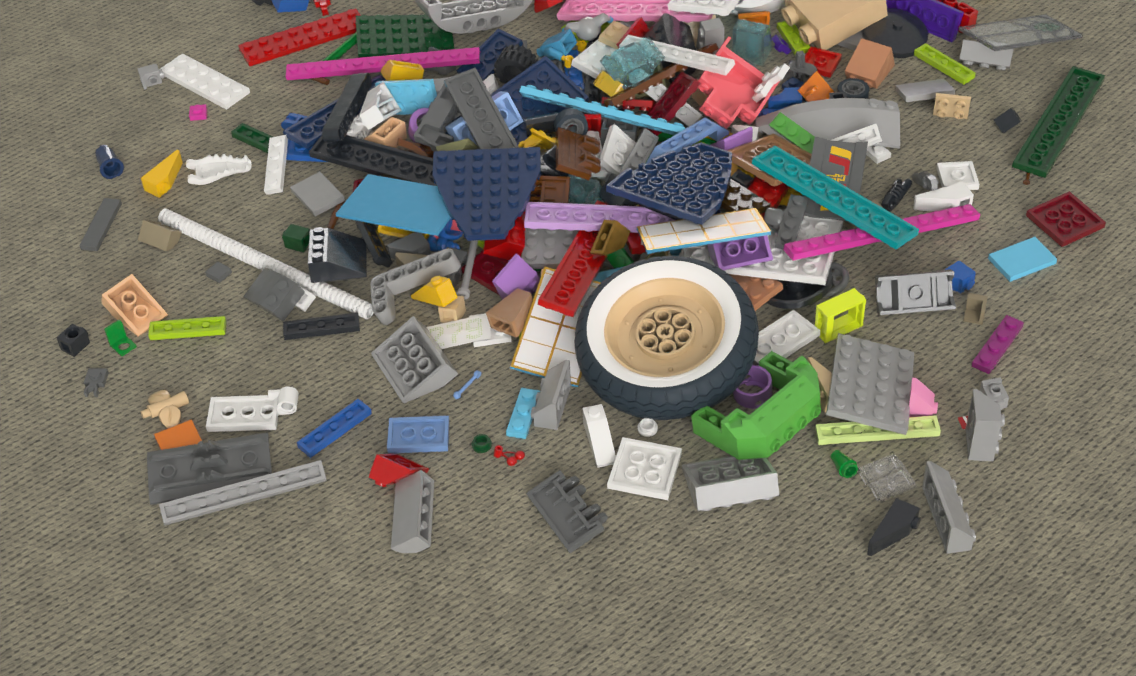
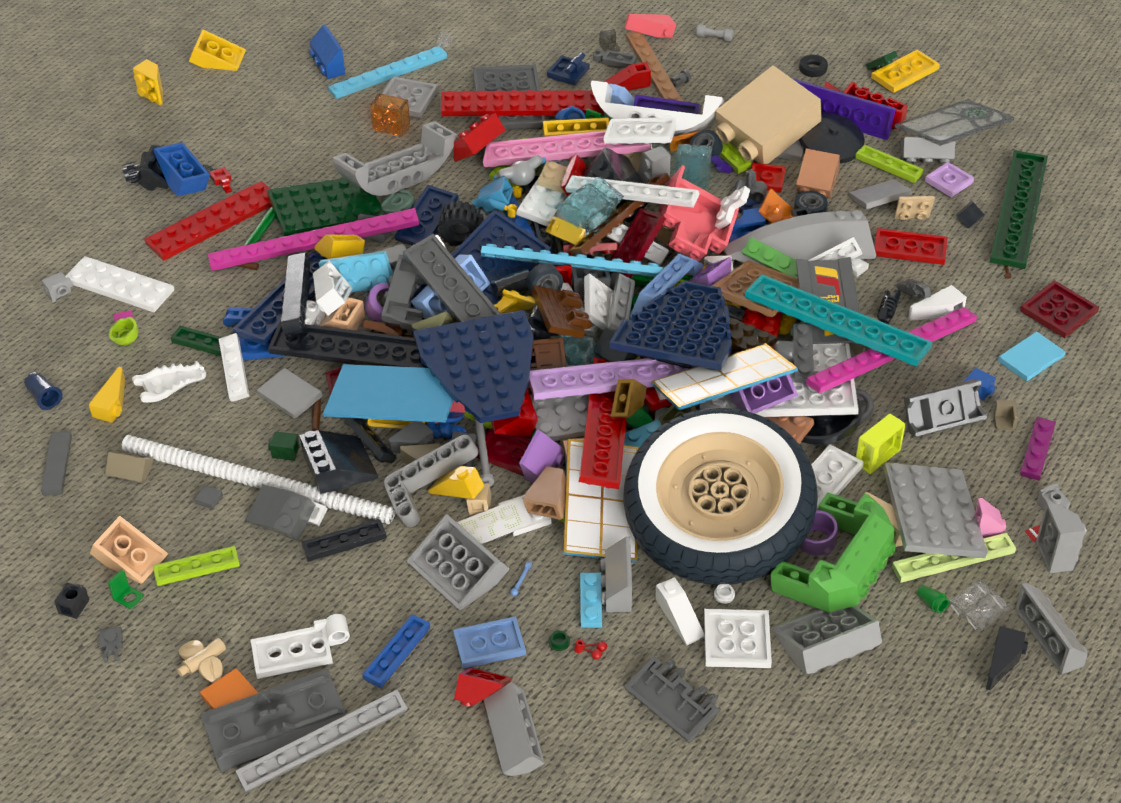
camera: 15 degrees left, 0 degrees up
white plate [936,161,979,190] -> none
none -> lime helmet [109,317,139,346]
none -> sand green tile [382,190,415,214]
none -> wheel [689,130,723,163]
none -> red plate [874,228,948,265]
none -> lavender plate [925,162,974,198]

